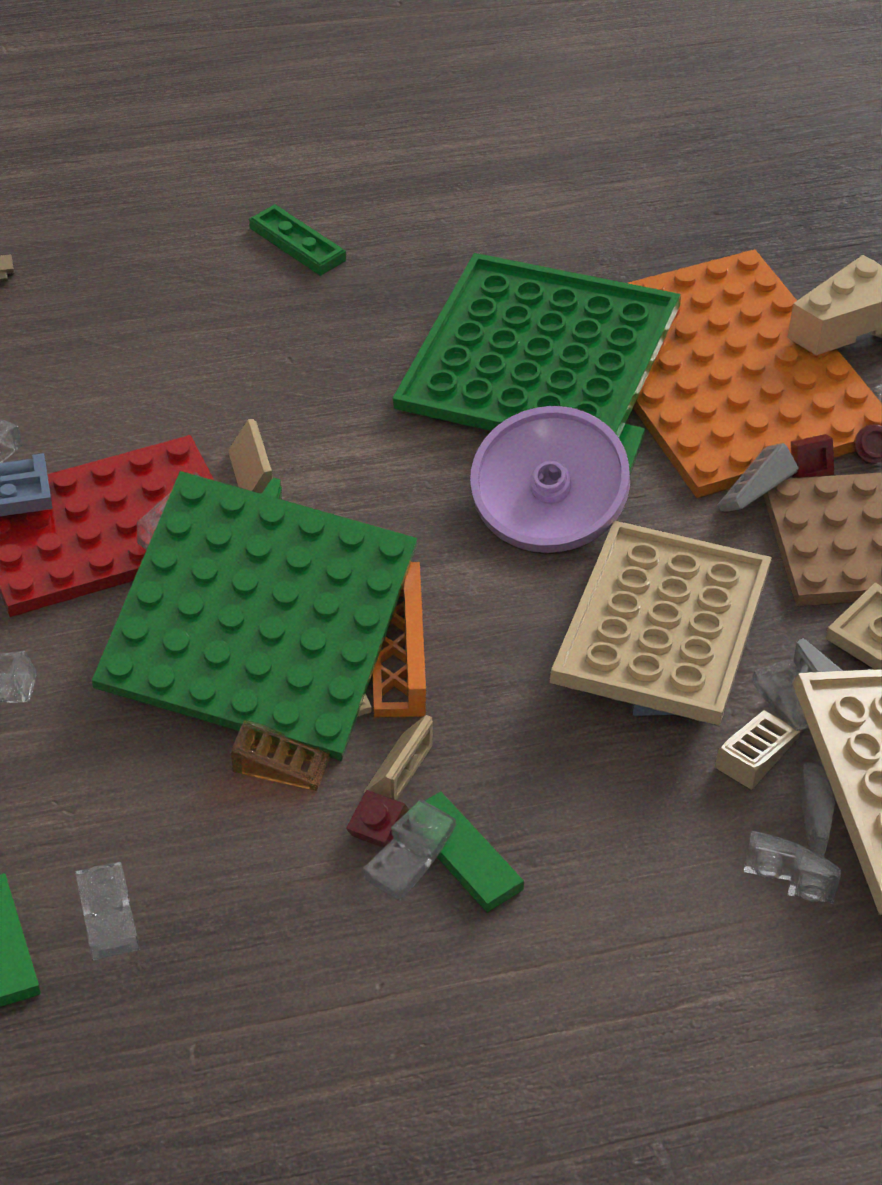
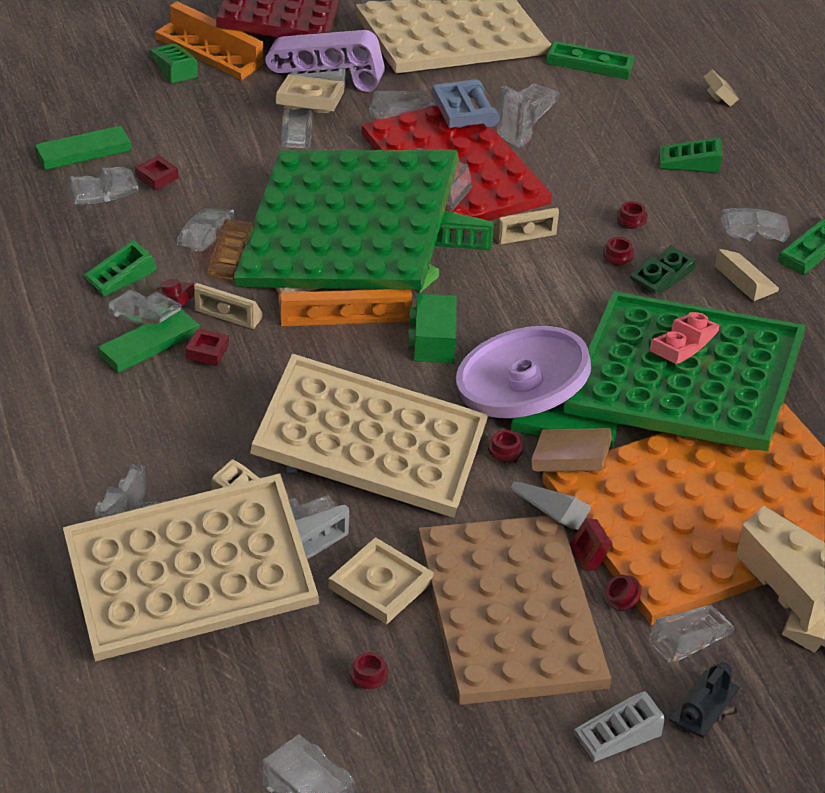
camera: 85 degrees right, 5 degrees down
none -> green slope [83,239,157,297]
none -> dark red plate [135,155,179,190]
none -> clear slope [177,208,234,251]
none -> dark red plate [186,328,229,366]
none -> green brick [408,294,457,364]
none -> dark red plate [488,430,523,462]
none -> clear slope [497,85,532,148]
none -> medium nougat tile [531,428,612,472]
none -> dark red plate [603,237,634,265]
none -> dark red plate [617,201,648,229]
none -> dark green slope [630,245,696,294]
none -> coral slope [650,312,720,364]
none -> green slope [659,138,722,173]
none -> tan slope [714,249,779,301]
none -> clear slope [721,208,790,242]

